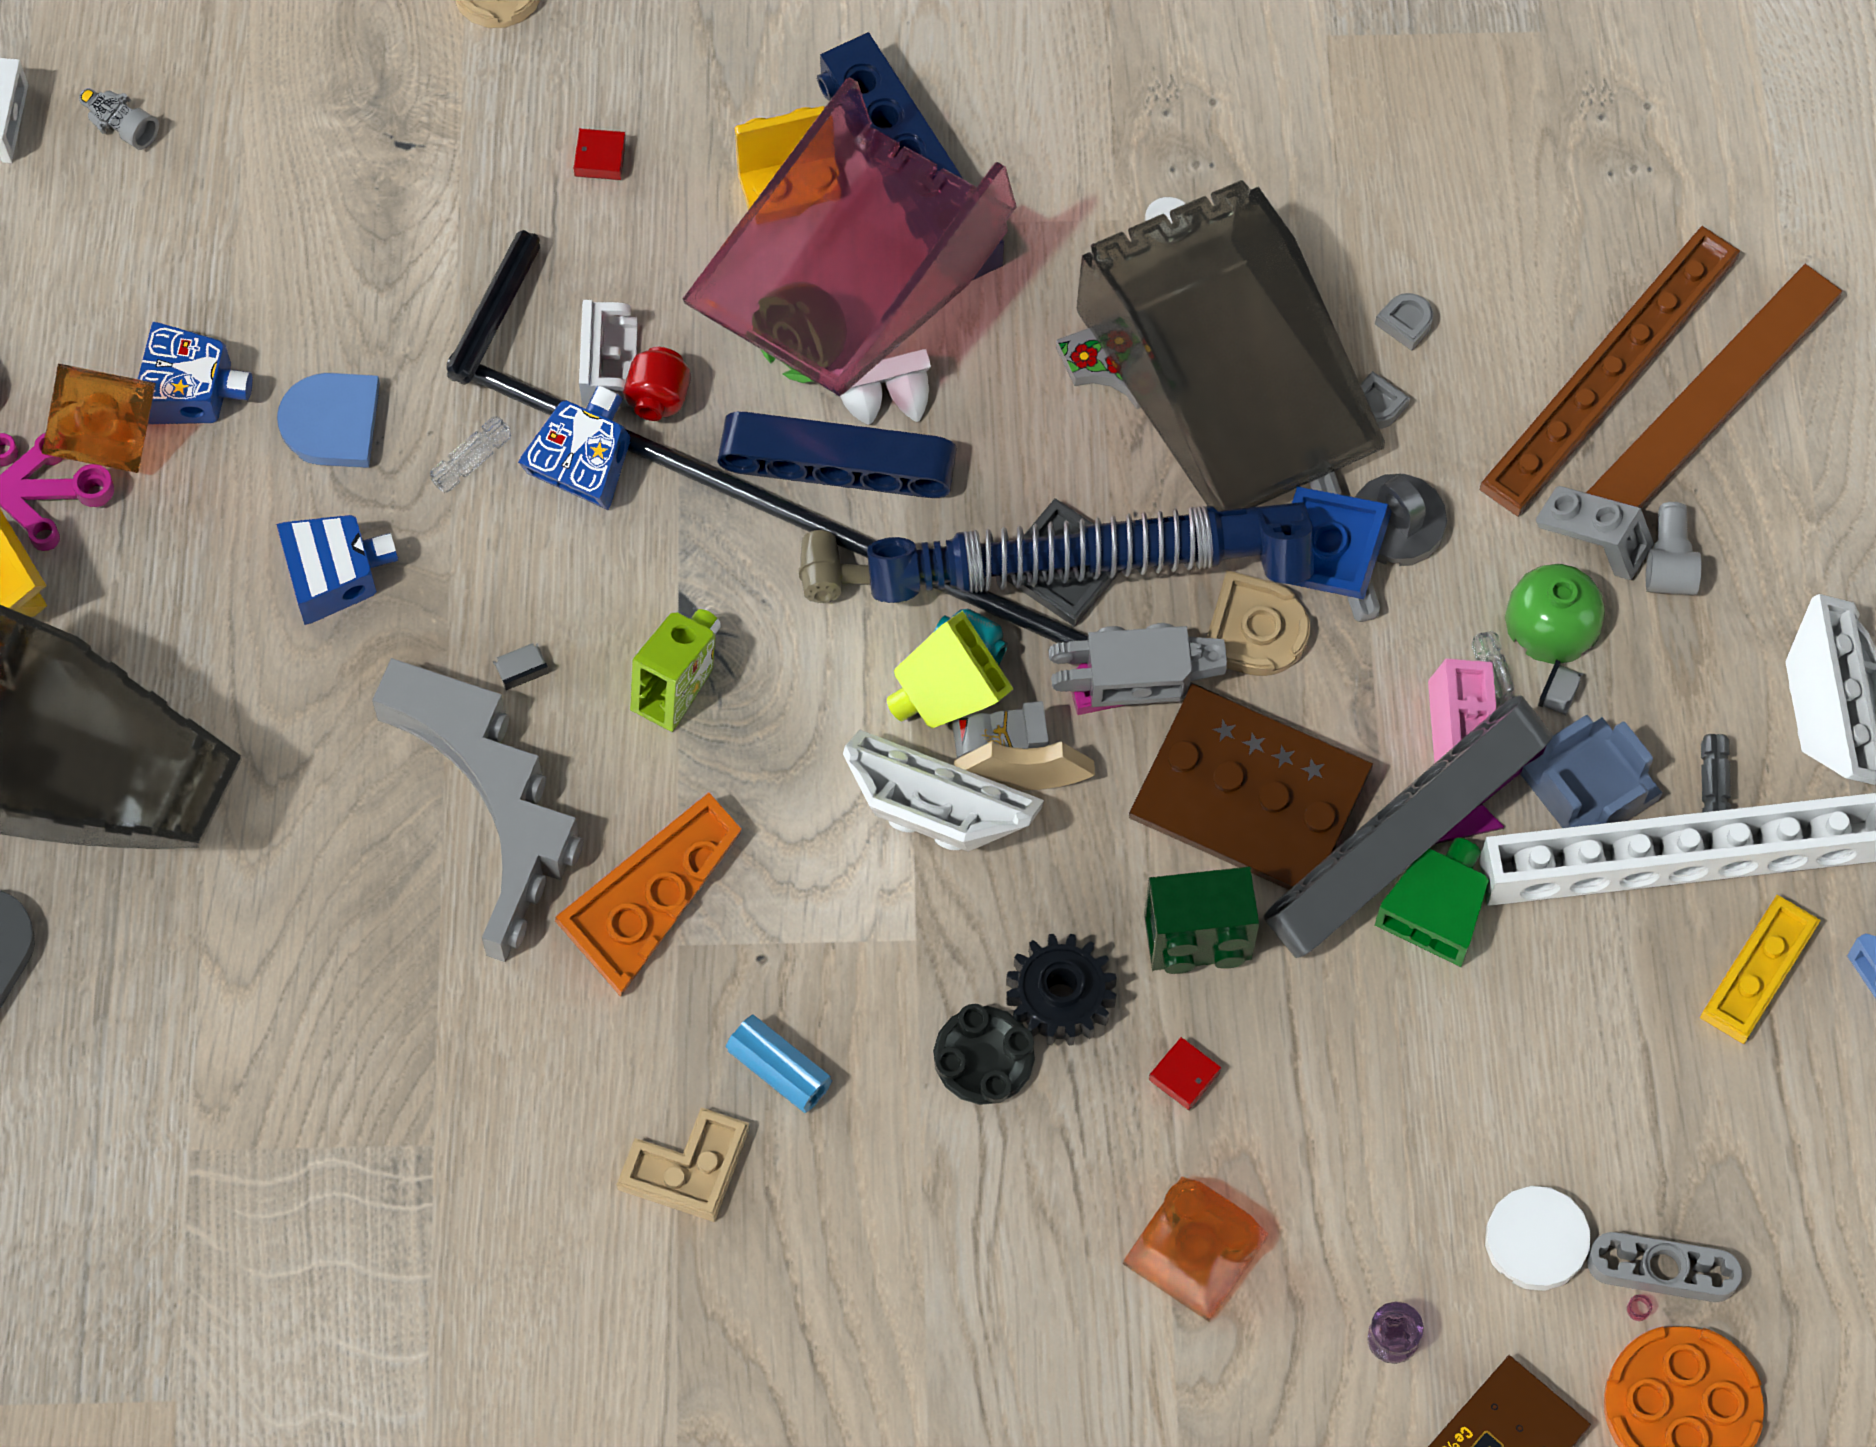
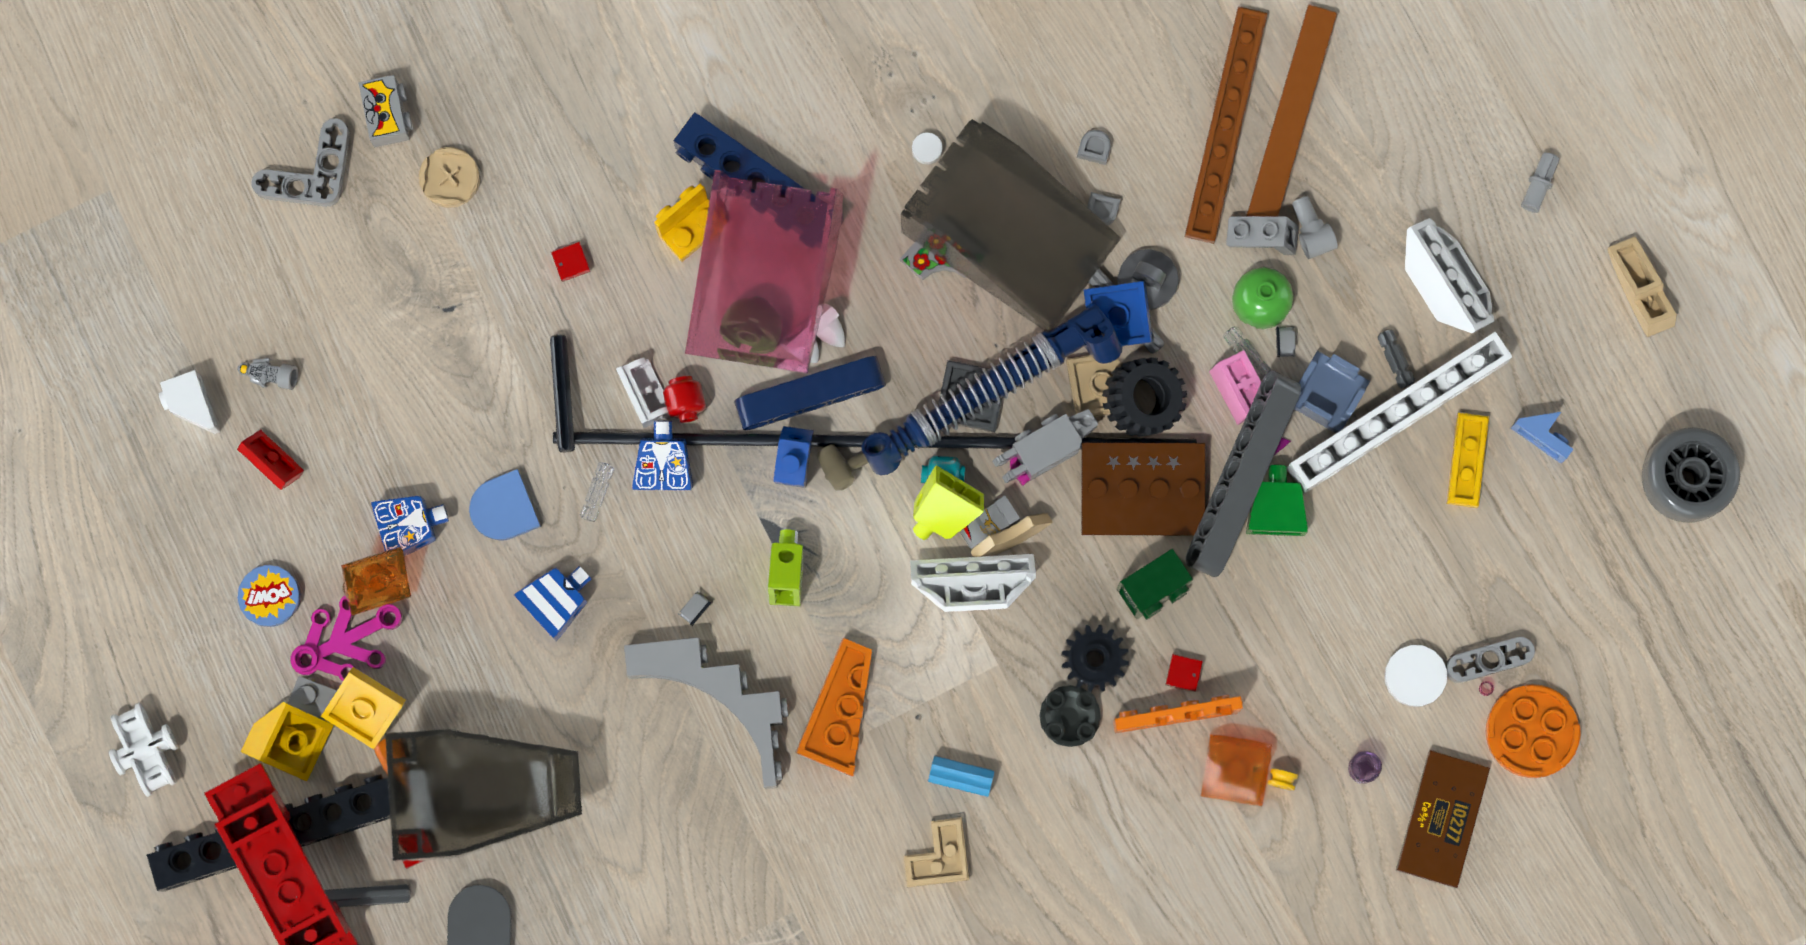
camera: 25 degrees left, 15 degrees up
none -> red plate [237,429,304,490]
none -> blue torso [773,426,814,488]
none -> black tyre [1102,357,1187,437]
none -> orange wing [1113,695,1243,733]
none -> yellow bush [1267,769,1298,791]

